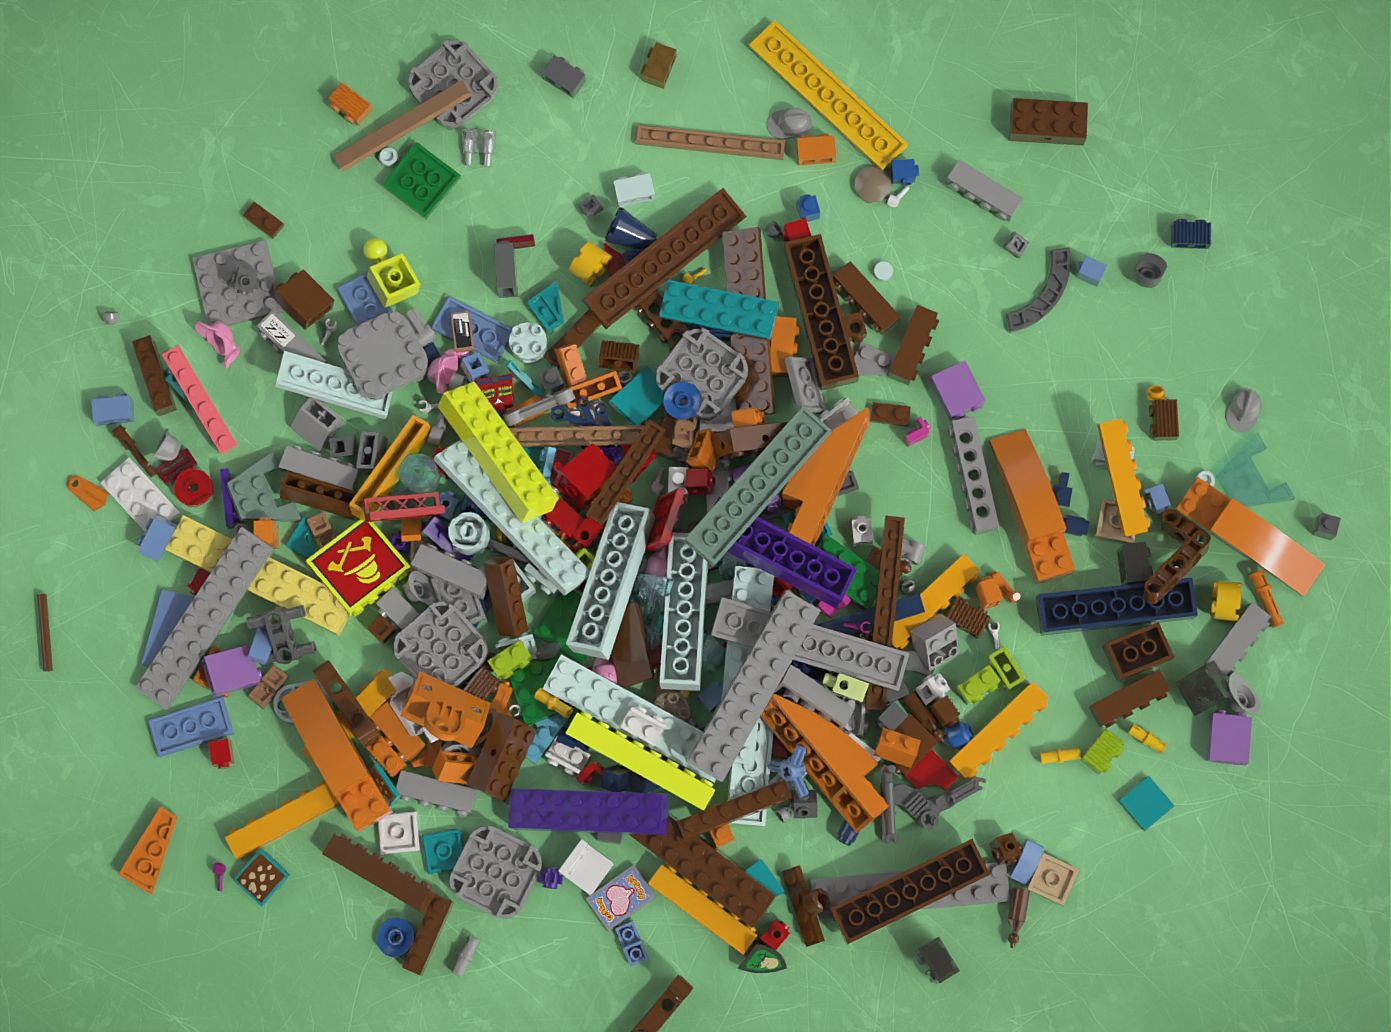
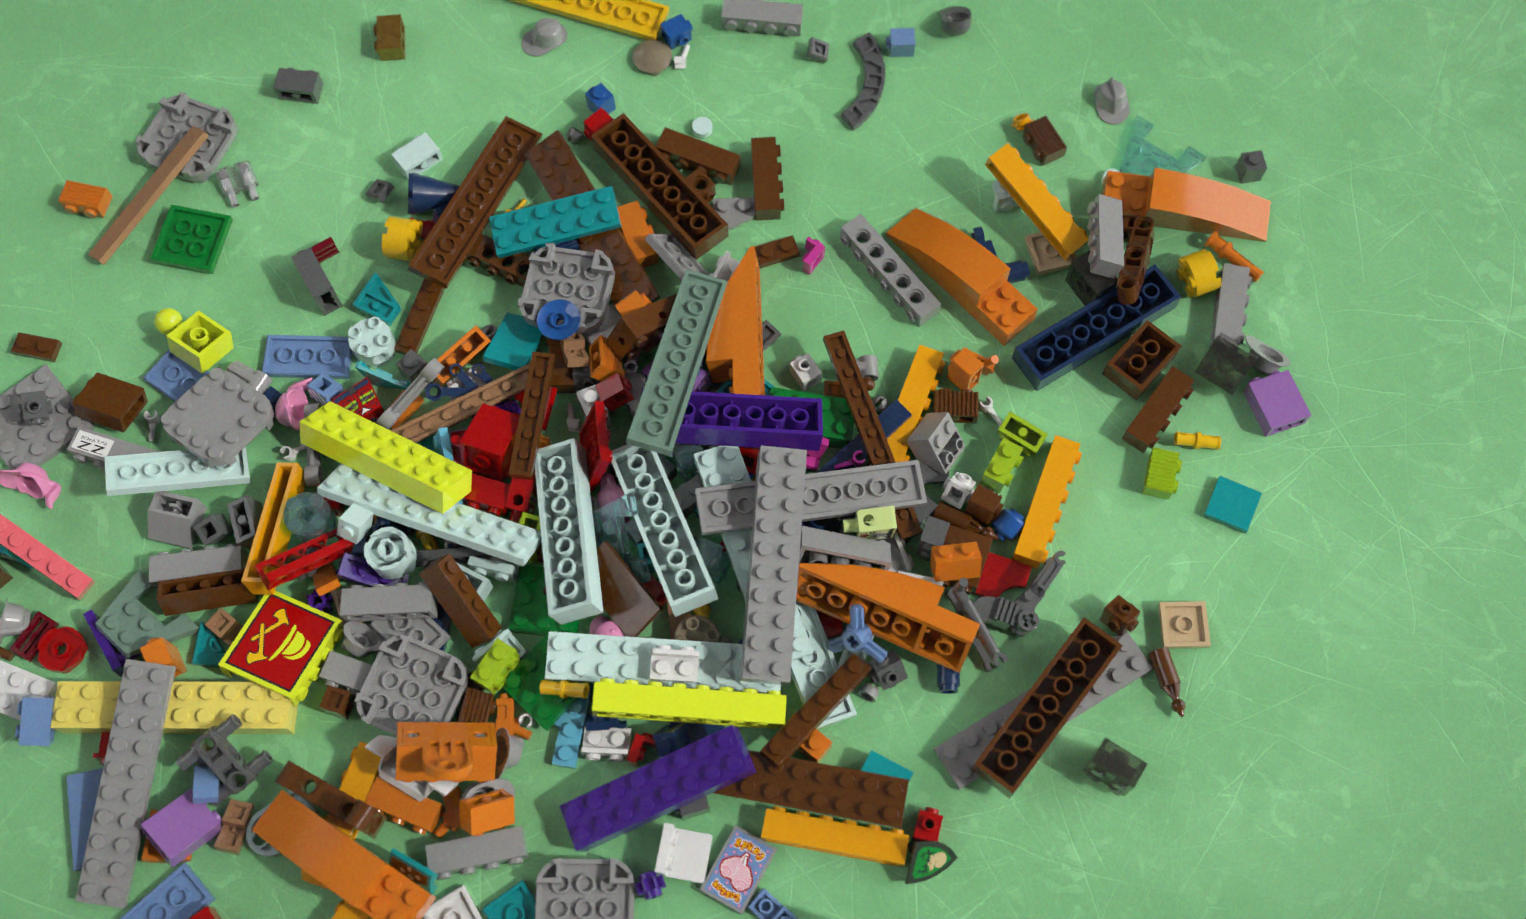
camera: 25 degrees left, 10 degrees down
orange brick [367,737,408,778] -> none
light aqua tile [379,147,398,167] -> none
slope [451,311,475,353] -> none
reddish brown brick [467,713,536,802] -> none
dark grey tile [535,642,562,660] -> none
orange brick [554,344,588,386] -> none
reddish brown brick [599,340,640,372] -> none
medium nougat tile [635,124,785,160] -> none
medium blue brick [697,681,722,713] -> none
reddish brown plate [782,865,830,947] -> none
orange brick [796,134,836,166] -> none
medium lavender brick [929,360,986,420] -> none
medium blue slope [1009,839,1044,885] -> none
yellow pin [1040,747,1081,765] -> none
medium blue brick [1142,483,1171,515] -> none
none -> light aqua brick [337,503,374,544]
none -> light grey brick [1087,194,1124,279]

